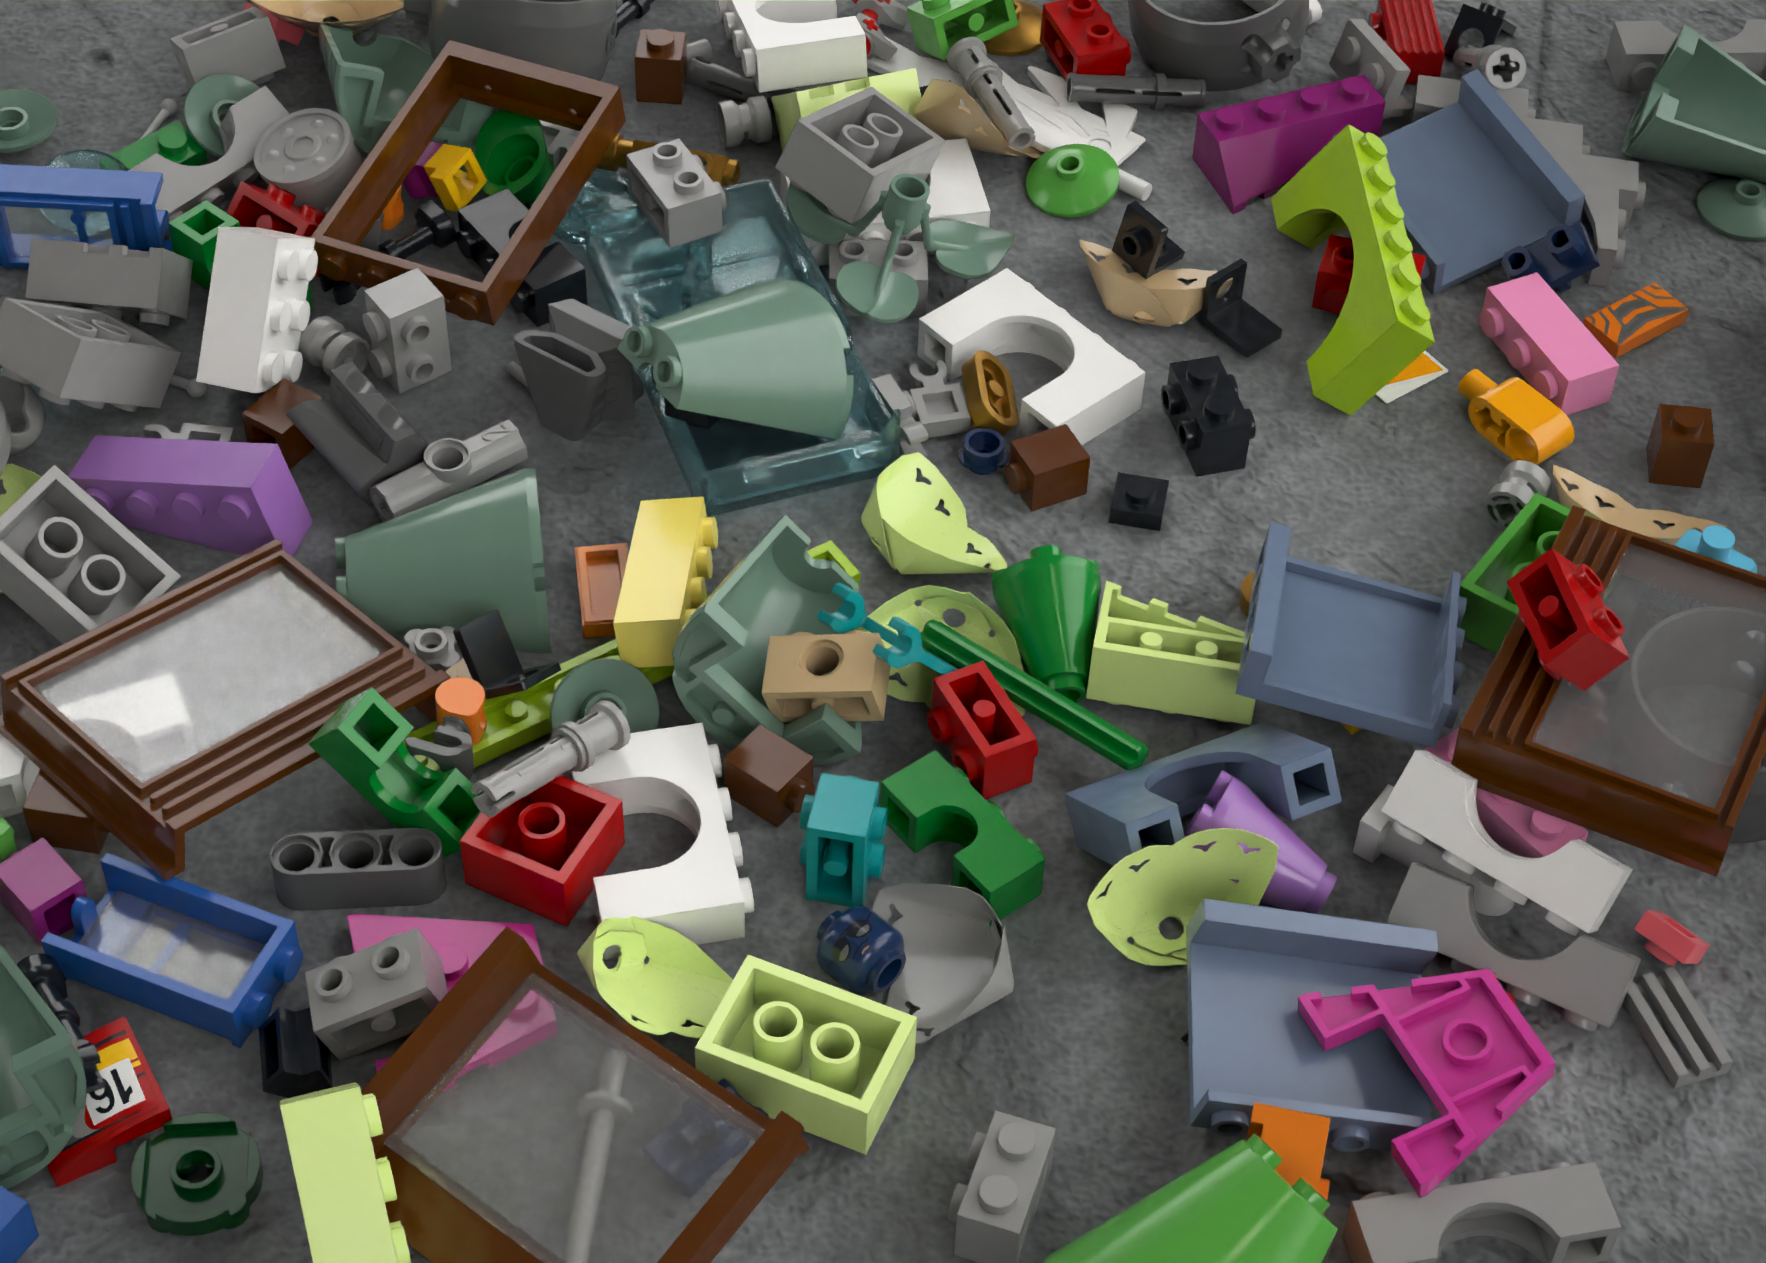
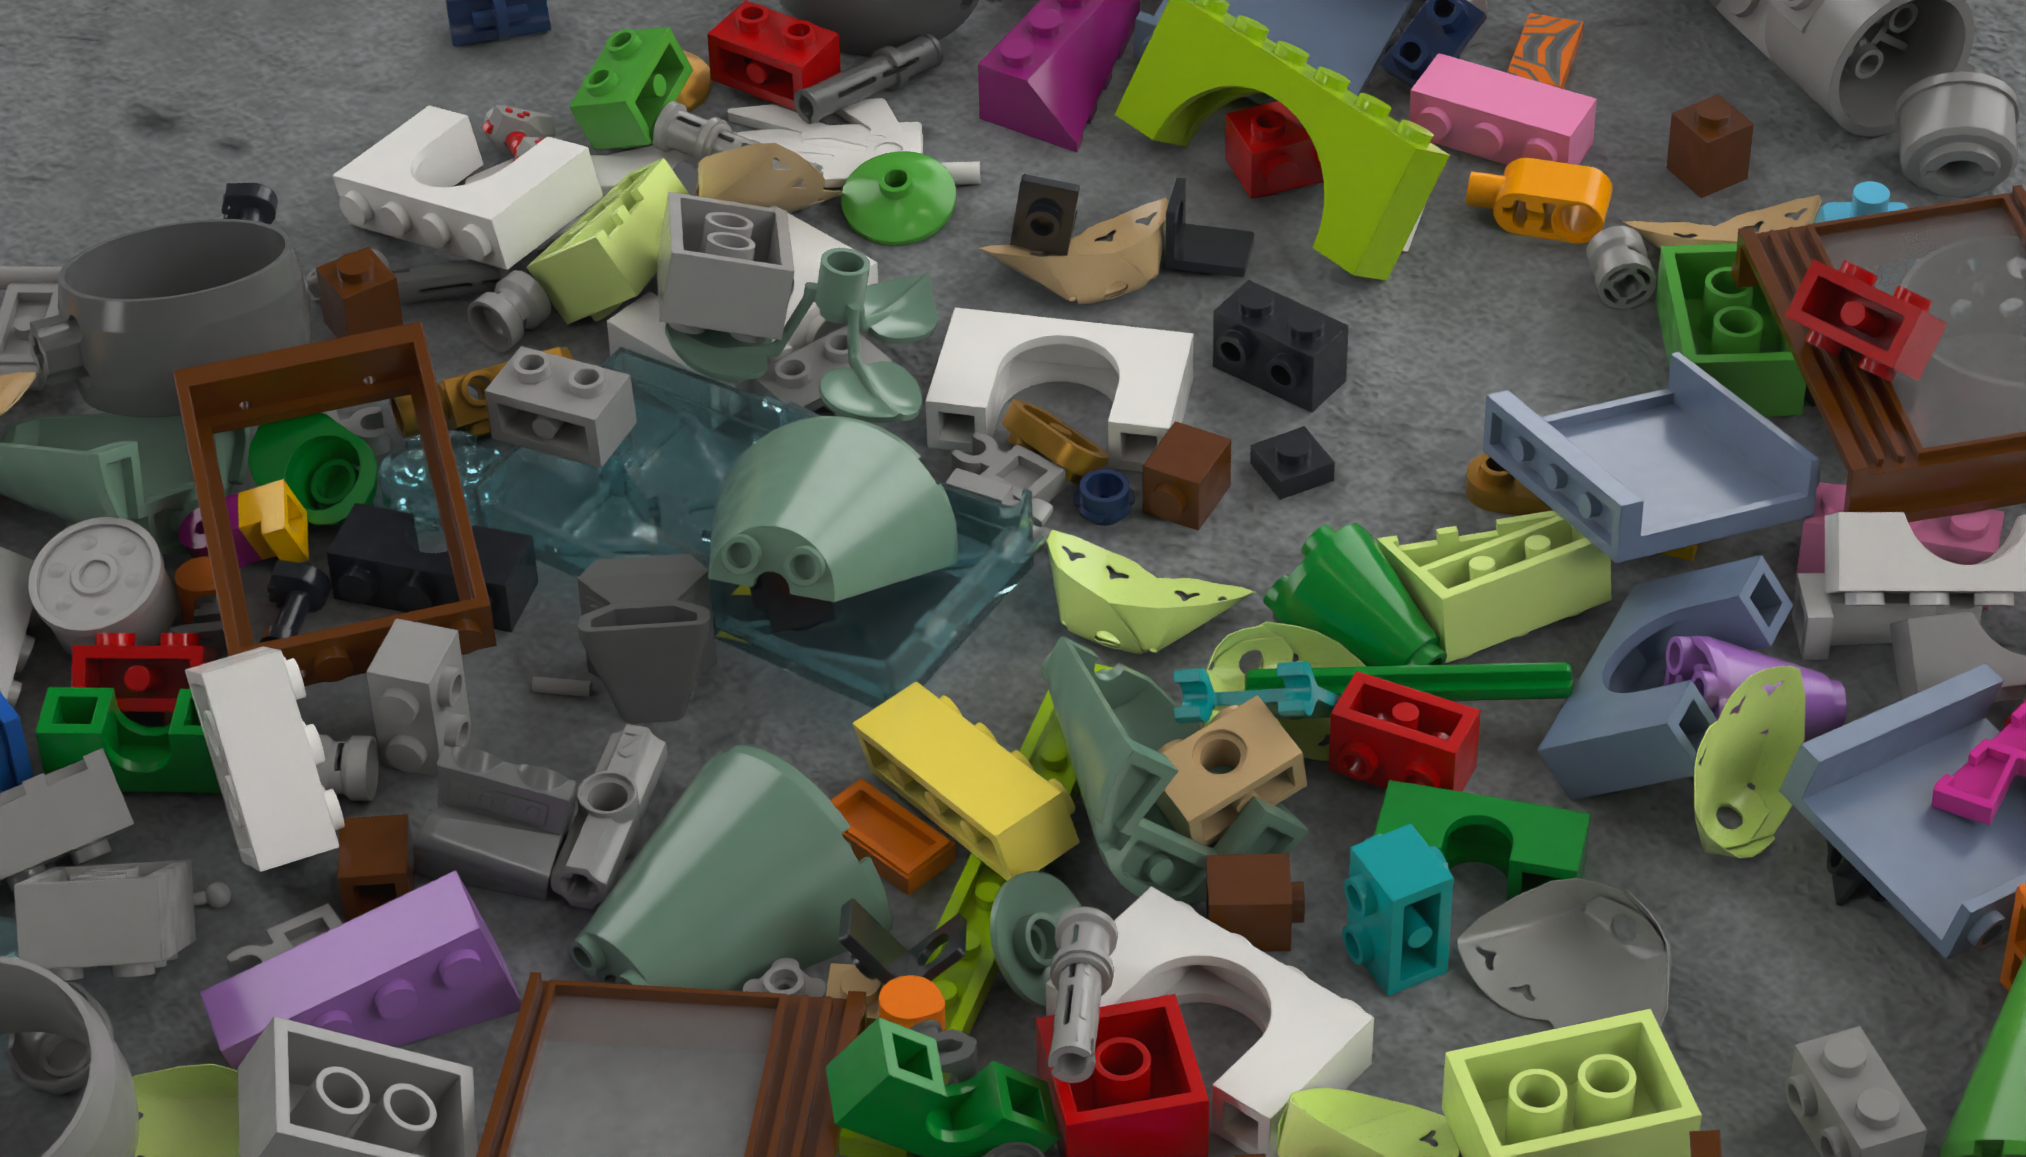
camera: 35 degrees left, 5 degrees down
dark blue head [816,905,906,995] -> none

